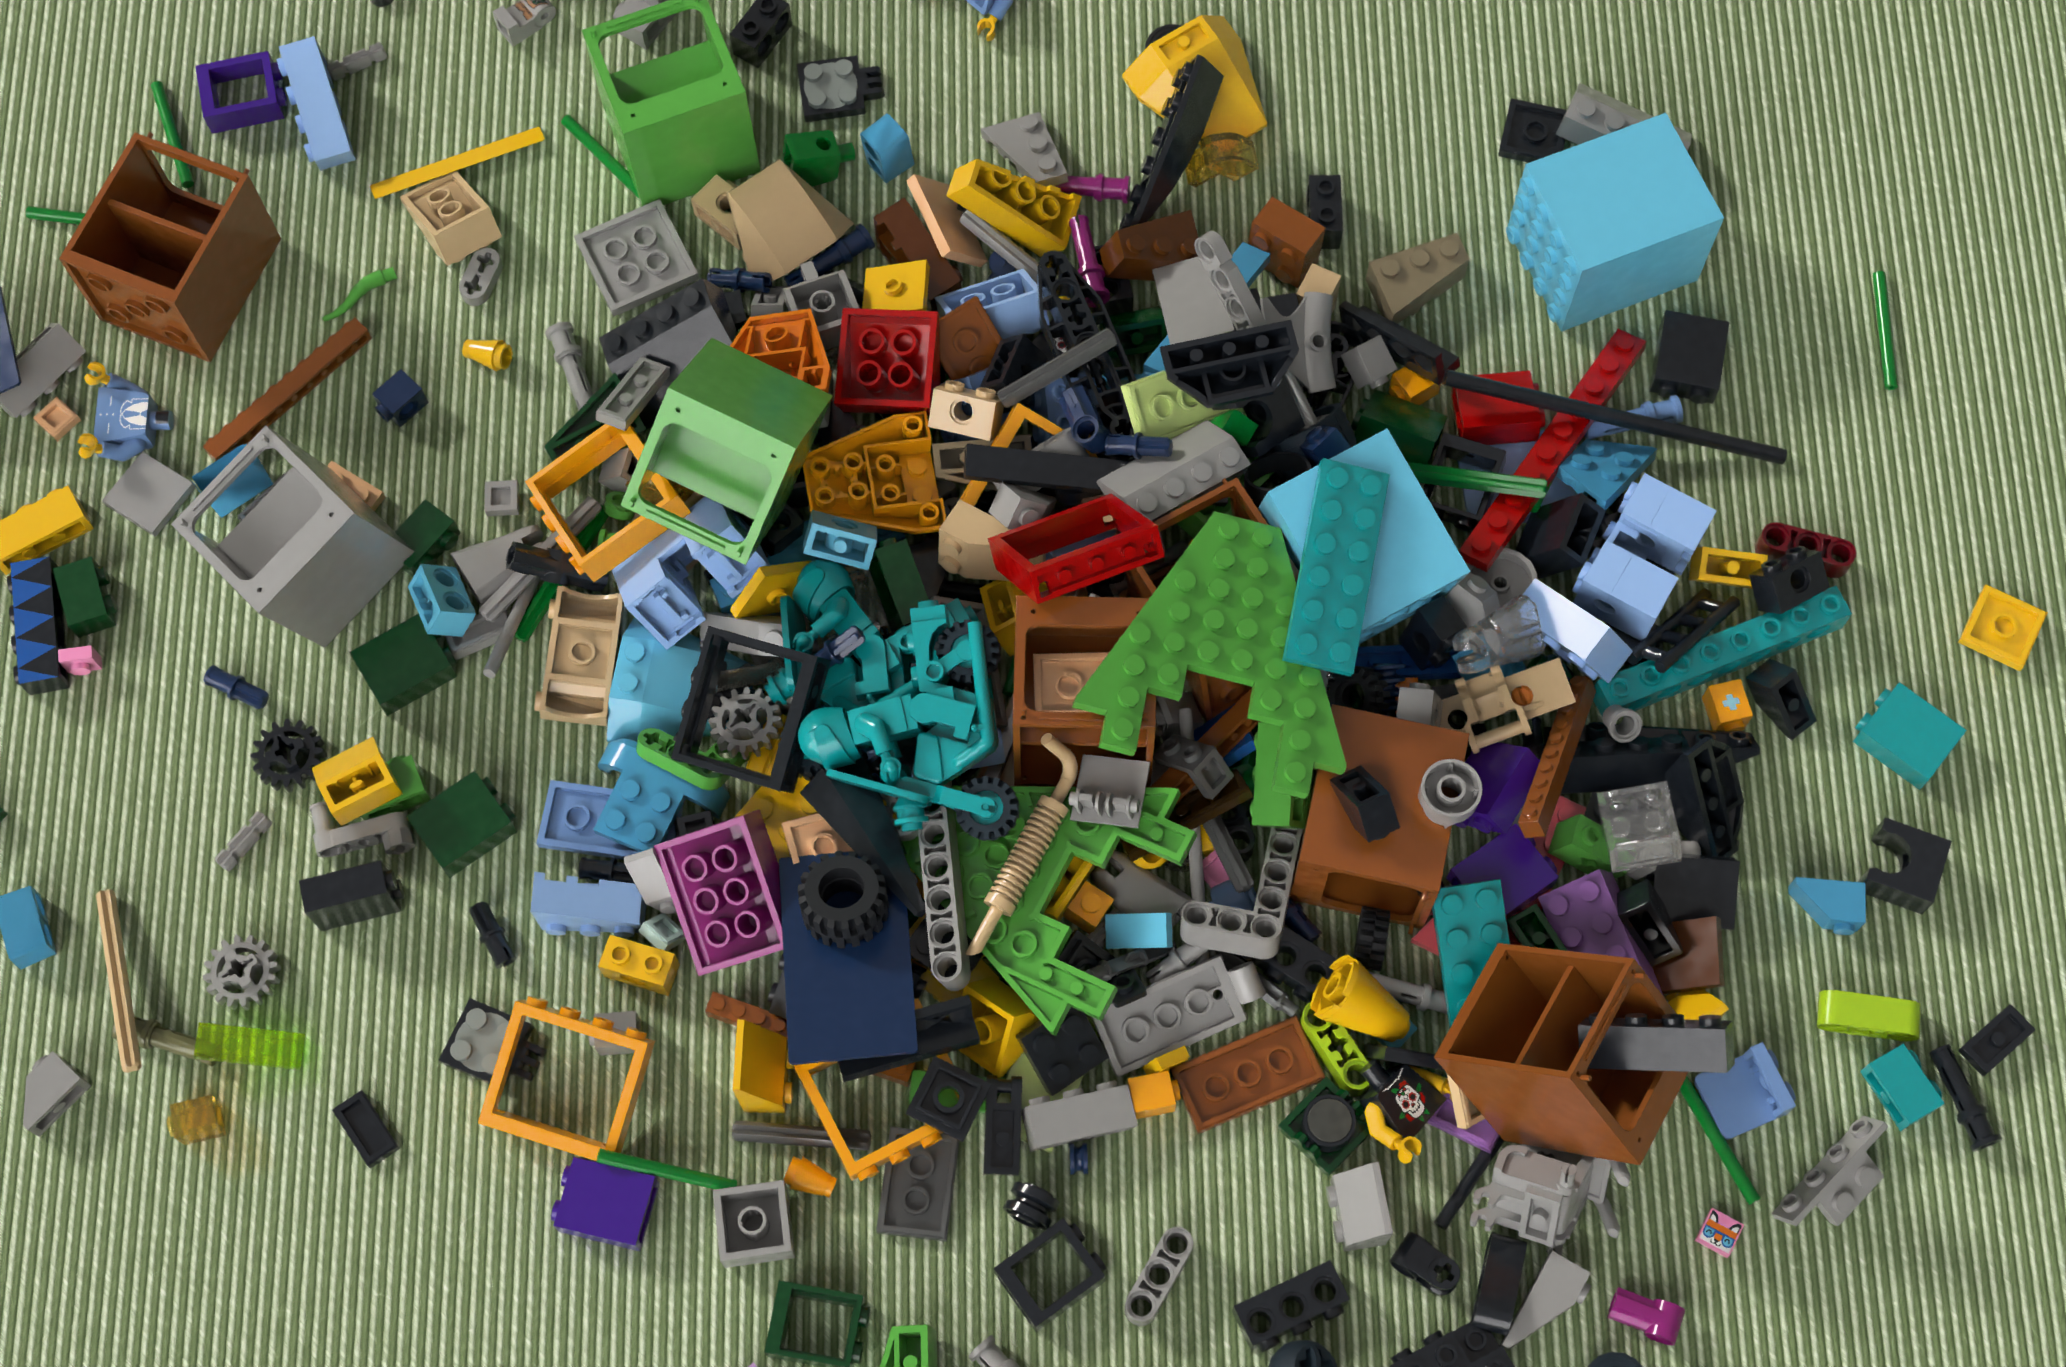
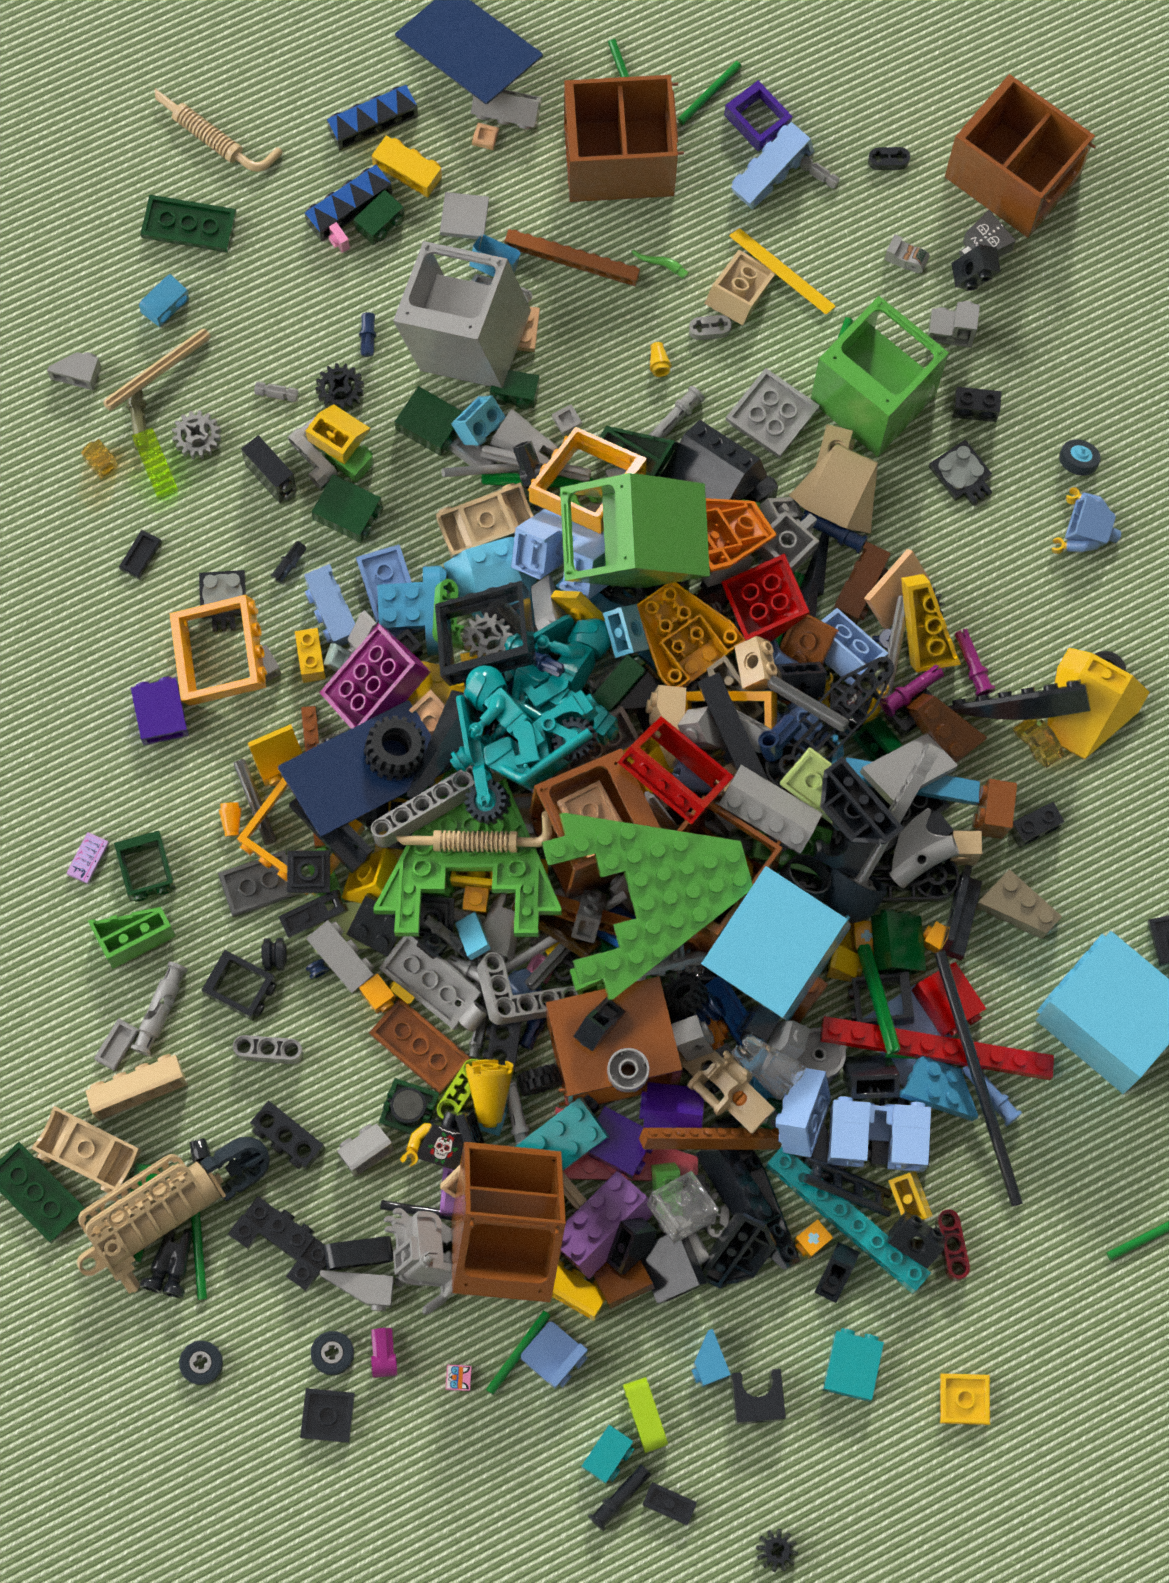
camera: 60 degrees right, 5 degrees up
medium blue torso [77,361,174,461] -> none
dark blue brick [372,369,429,427] -> none
black axle [578,857,635,884] -> none
light grey tile [596,357,670,431] -> none
green piece [596,1148,737,1190] -> none
dark blue pin [707,267,772,293] -> none
light grey brick [713,1180,795,1268] -> none
green torso [782,130,856,187] -> none
dark azure piece [860,113,914,183] -> none
yellow plate [862,259,930,311] -> none
light grey wing [981,112,1068,187] -> none
light grey hinge [1069,754,1151,828] -> none
dark blue axle [1105,432,1173,459] -> none
green slope [1209,409,1258,446] -> none
teal plate [1282,458,1390,677] -> none
dark blue brick [1300,425,1351,466] -> none
light grey brick [1341,335,1398,389] -> none
black piece [1389,1232,1460,1296] -> none
dark green brick [1506,904,1568,951] -> none
brick [1578,1012,1735,1073] -> none
light grey piece [1602,705,1642,743] -> none
black brick [1649,310,1729,404] -> none
light grey bracket [1772,1115,1888,1226] -> none

